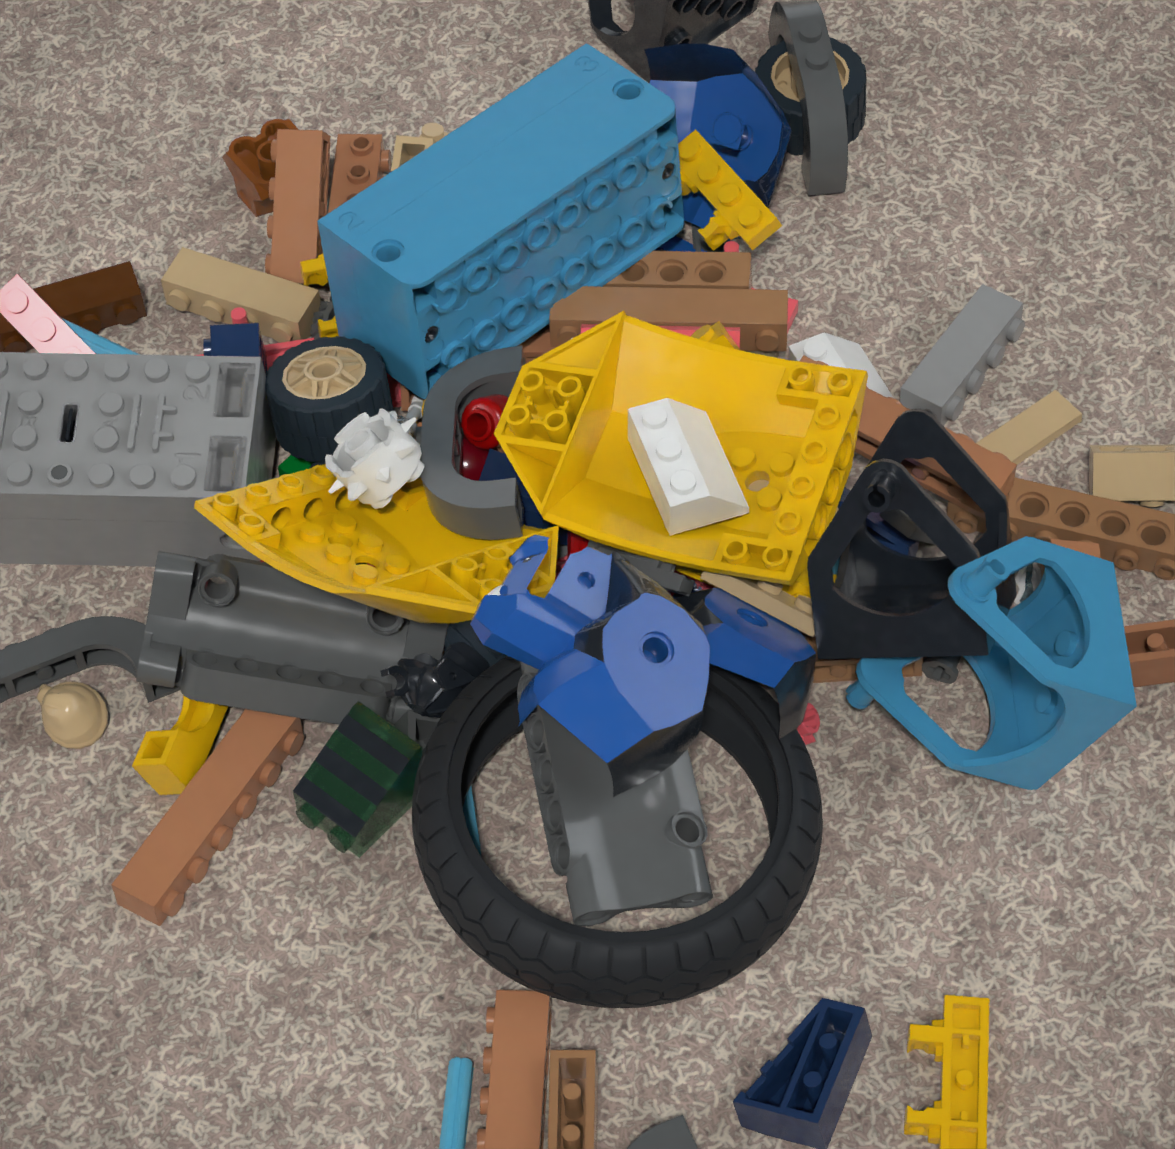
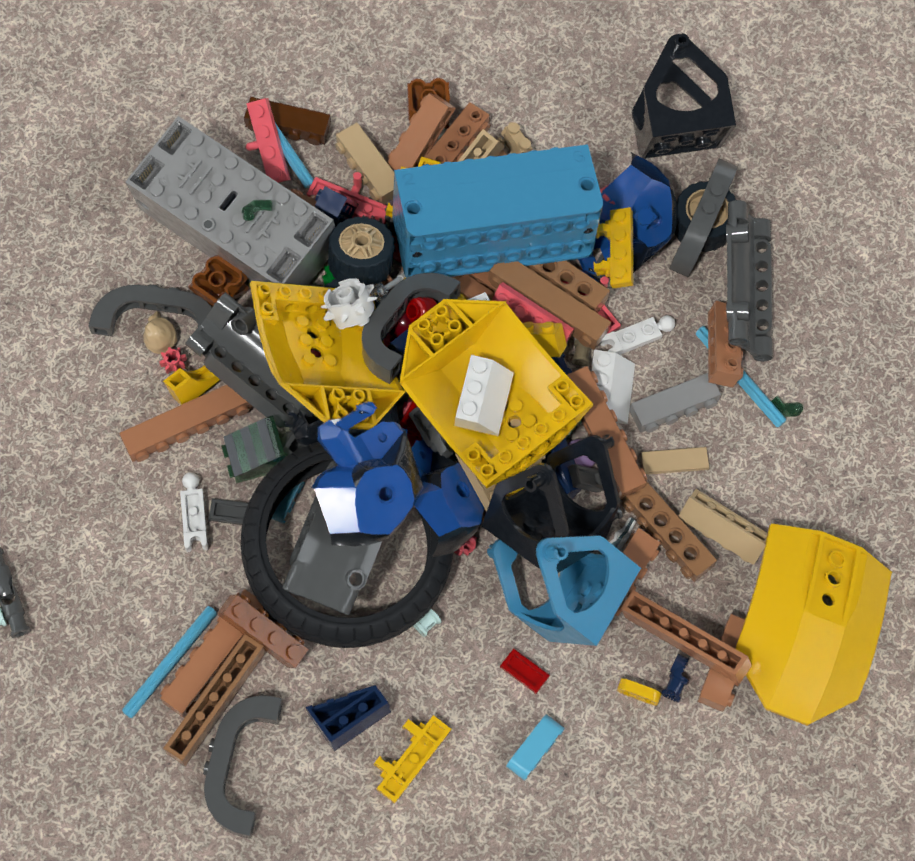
camera: 25 degrees right, 15 degrees up
none -> coral gear [159,347,187,374]
none -> white plate [180,472,208,552]
none -> dark orange piece [188,255,250,307]
none -> dark grey tile [208,498,248,525]
none -> dark orange brick [217,594,309,668]
none -> clear green arm [241,200,272,221]
none -> light aqua bush [413,609,442,637]
none -> red tile [500,648,550,694]
none -> medium azure beam [506,714,565,781]
none -> white plate [600,315,675,355]
none -> medium azure axle [696,326,786,427]
none -> nougat brick [708,301,744,388]
none -> dark grey panel [726,200,773,362]
none -> clear green arm [771,396,803,417]

